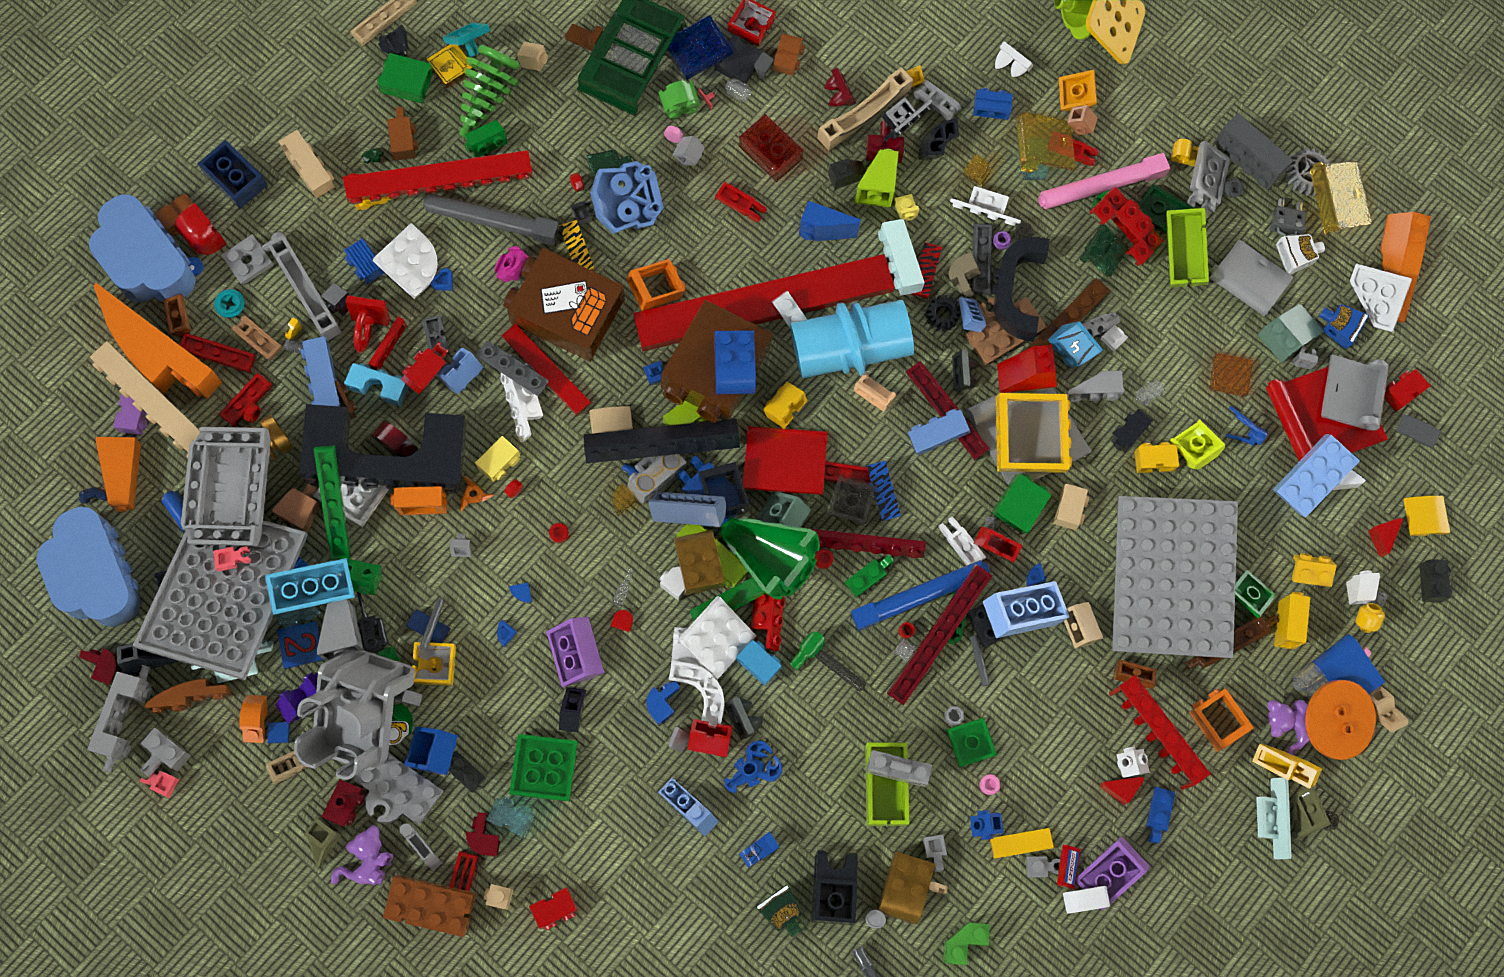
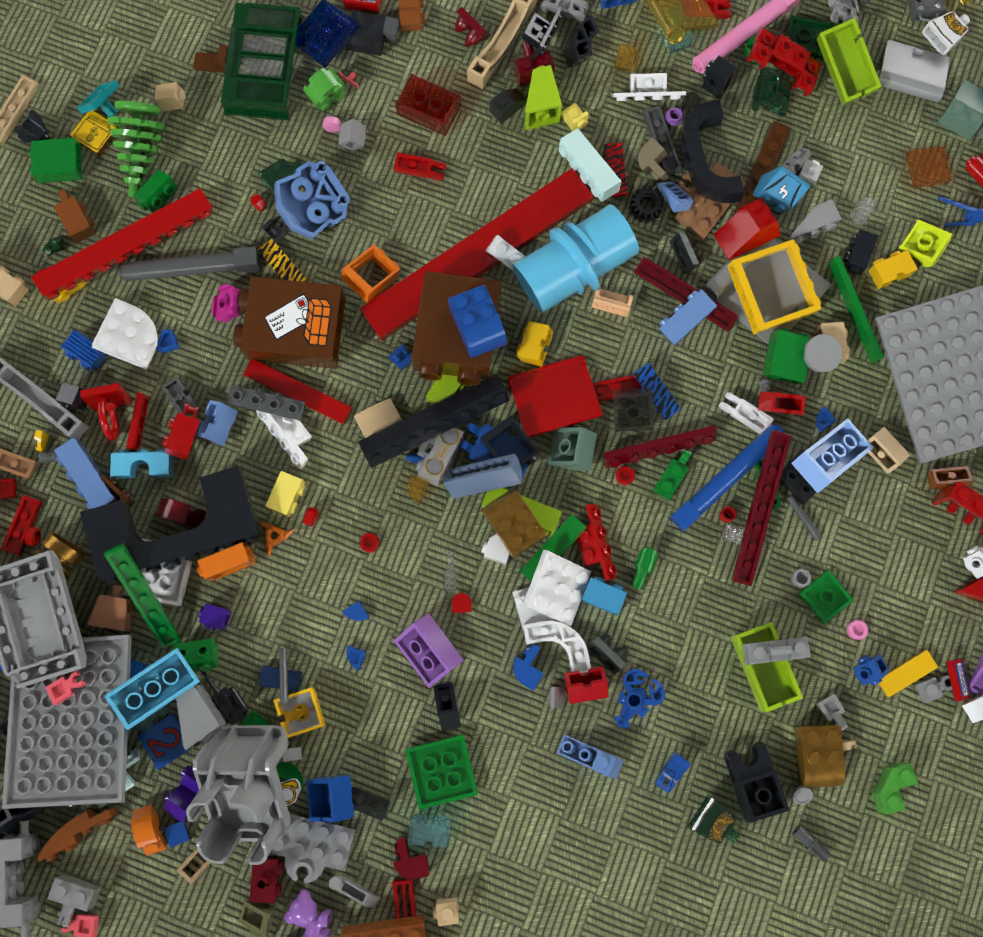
camera: 15 degrees left, 5 degrees up
light grey tile [449,533,472,557] -> none
red brick [529,887,578,931] -> none
green cone [719,517,819,599] -> none
clear brick [724,78,752,103] -> none
blue slope [799,201,861,241] -> none
clear smoke axle [815,649,866,692] -> none
none -> dark purple brick [198,603,232,631]
none -> black brick [702,55,737,99]
none -> light grey tile [803,334,842,372]
none -> green tile [828,256,884,365]

